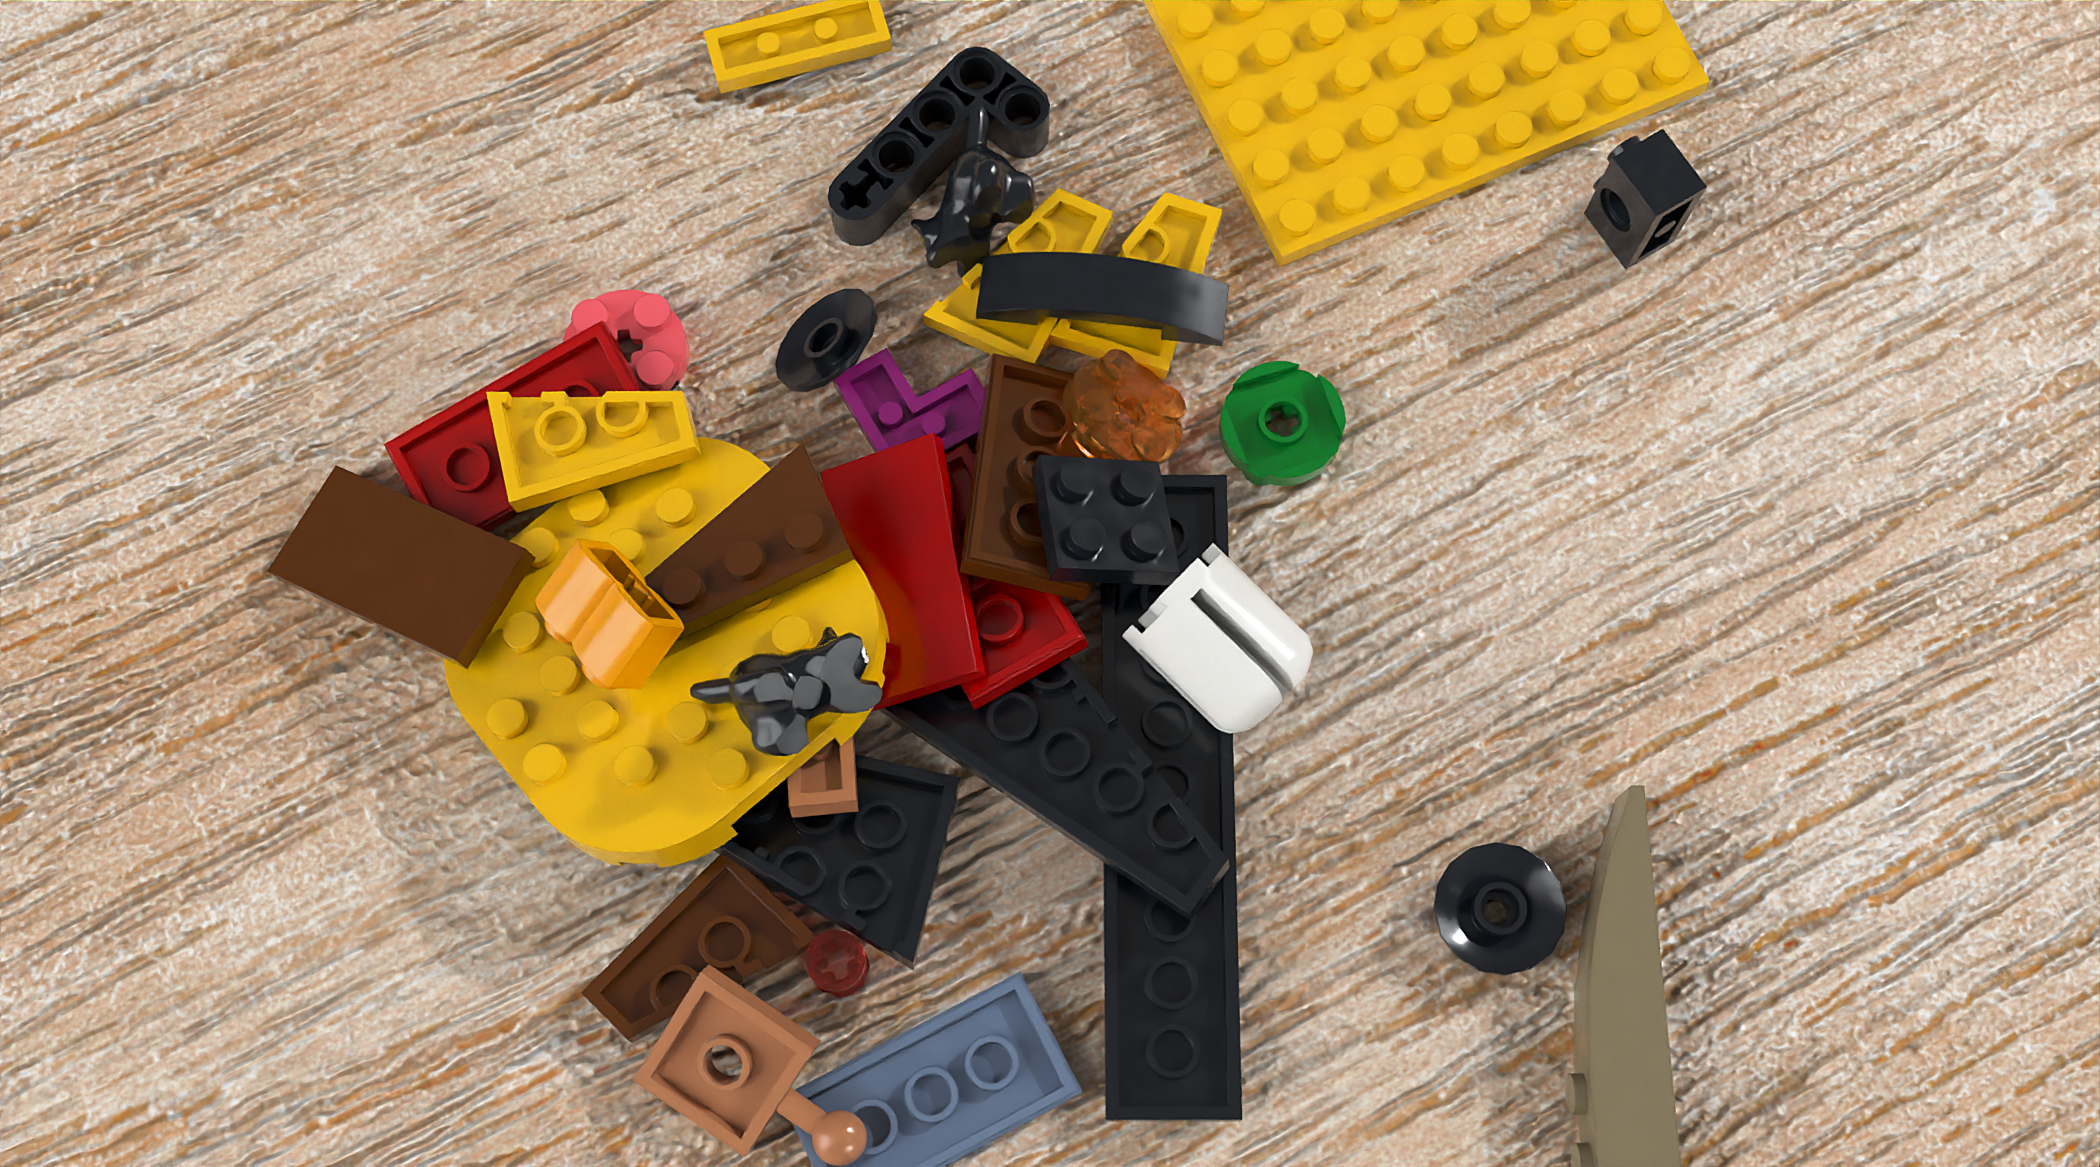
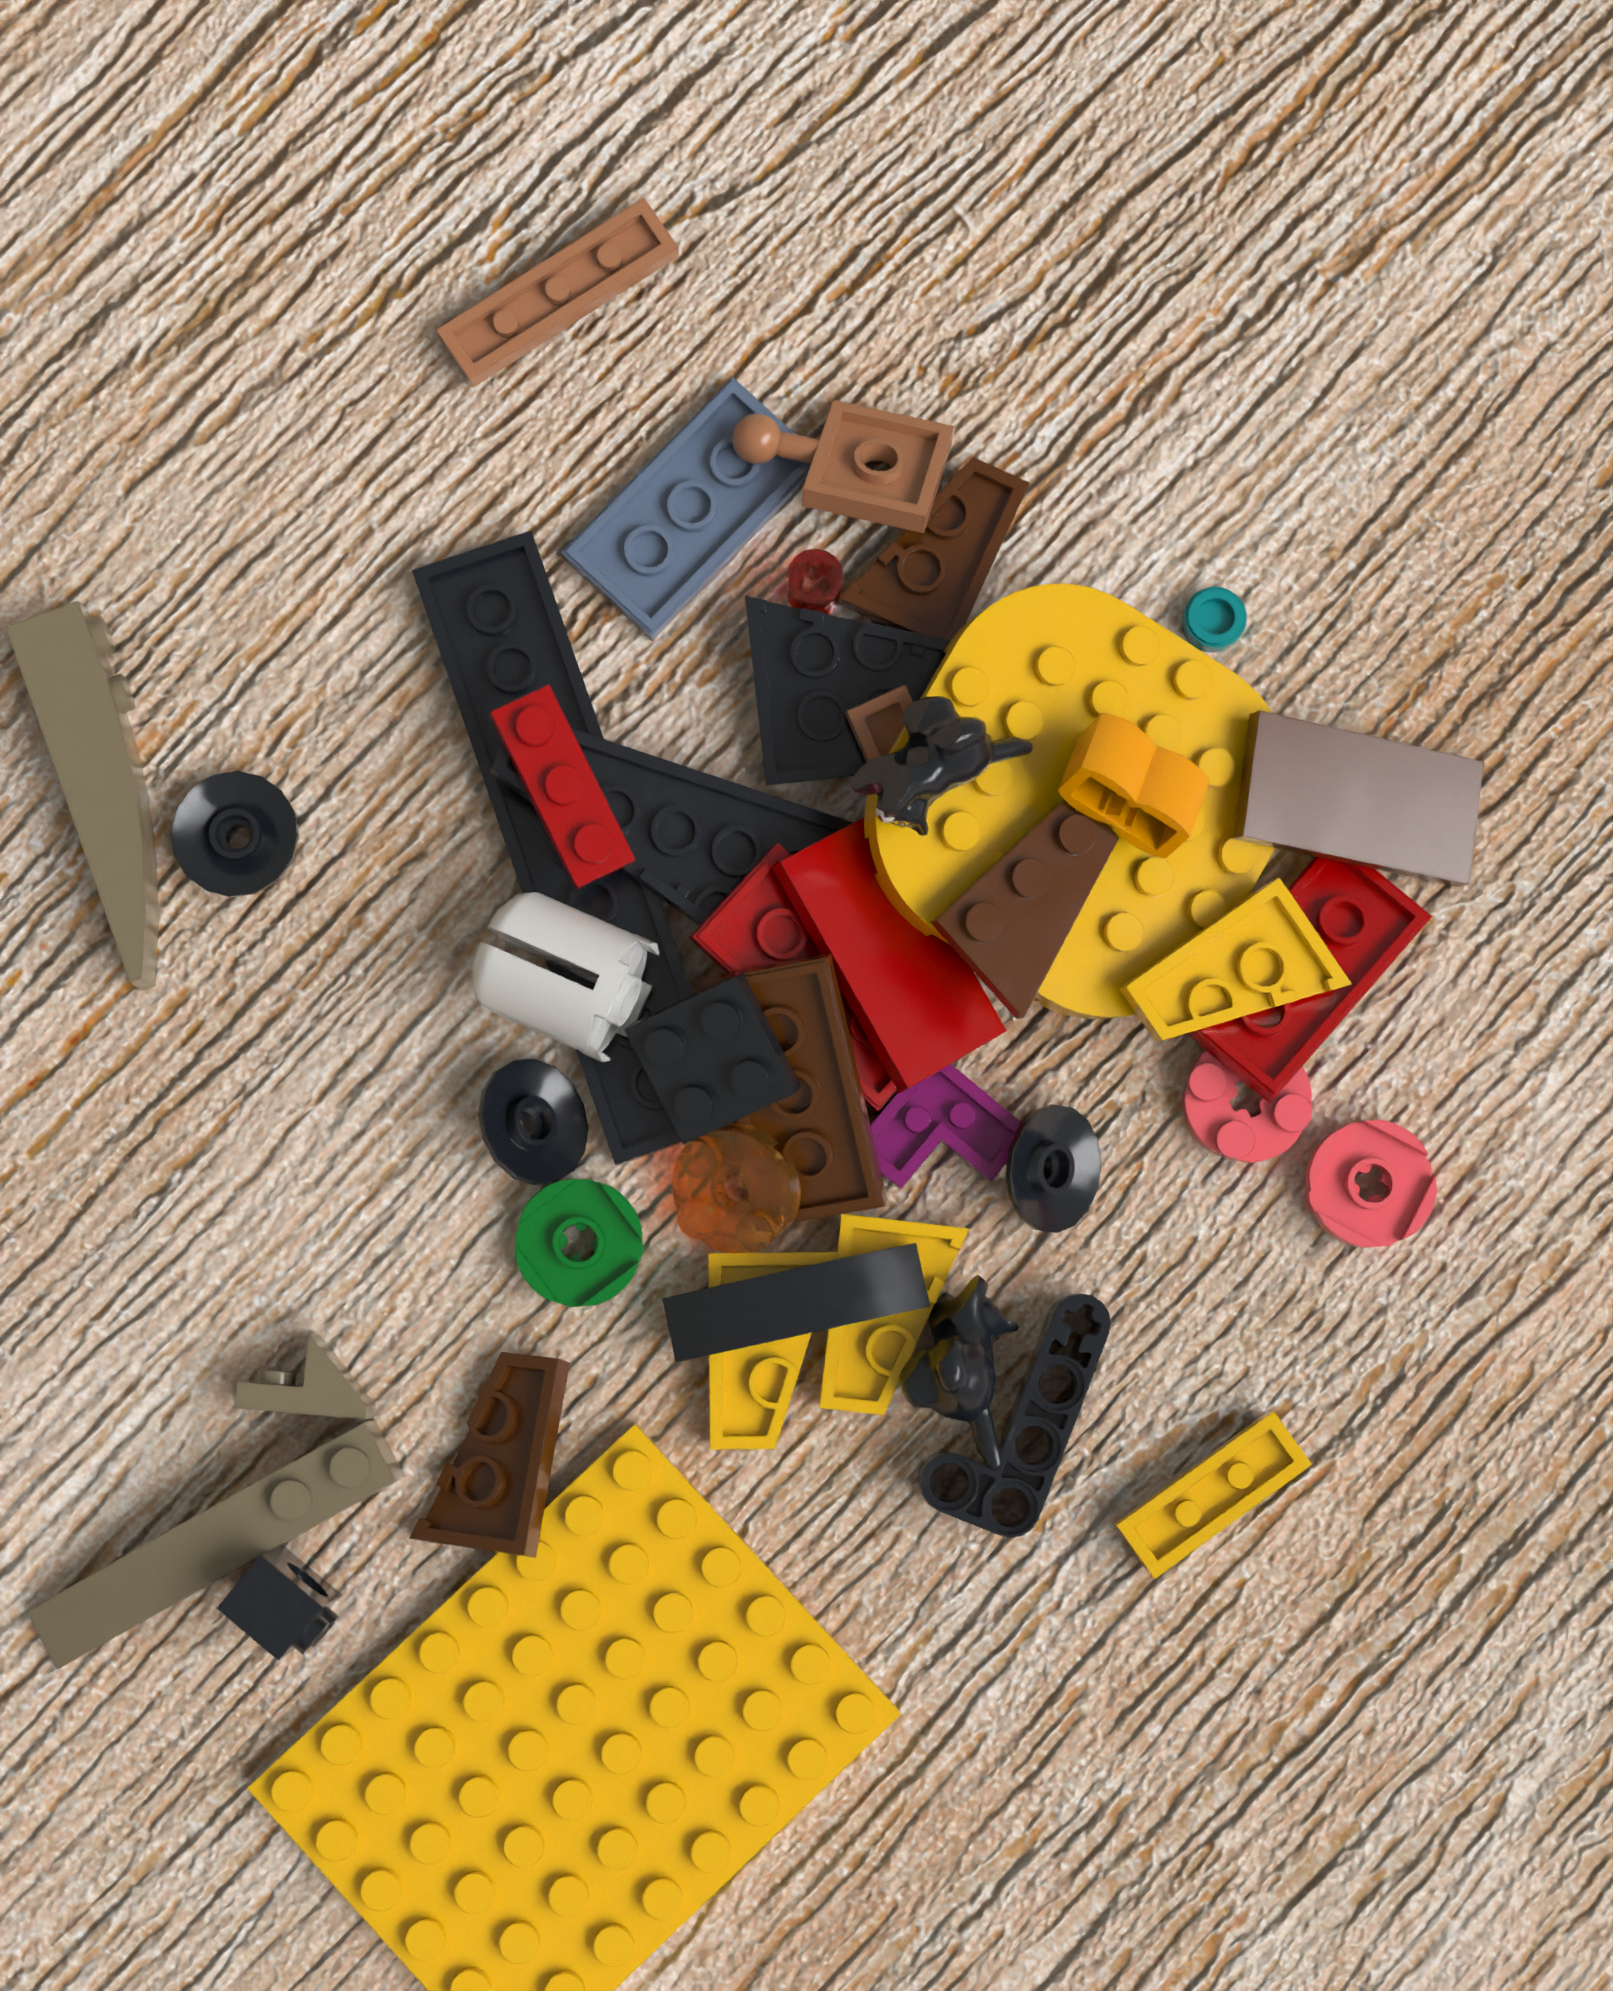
camera: 155 degrees right, 10 degrees up
none -> dark tan slope [27,1420,406,1669]
none -> dark tan slope [234,1335,376,1420]
none -> reddish brown wing [409,1352,570,1558]
none -> black dish [478,1059,589,1185]
none -> red plate [489,685,636,890]
none -> teal tile [1181,587,1247,653]
none -> coral plate [1304,1120,1437,1248]

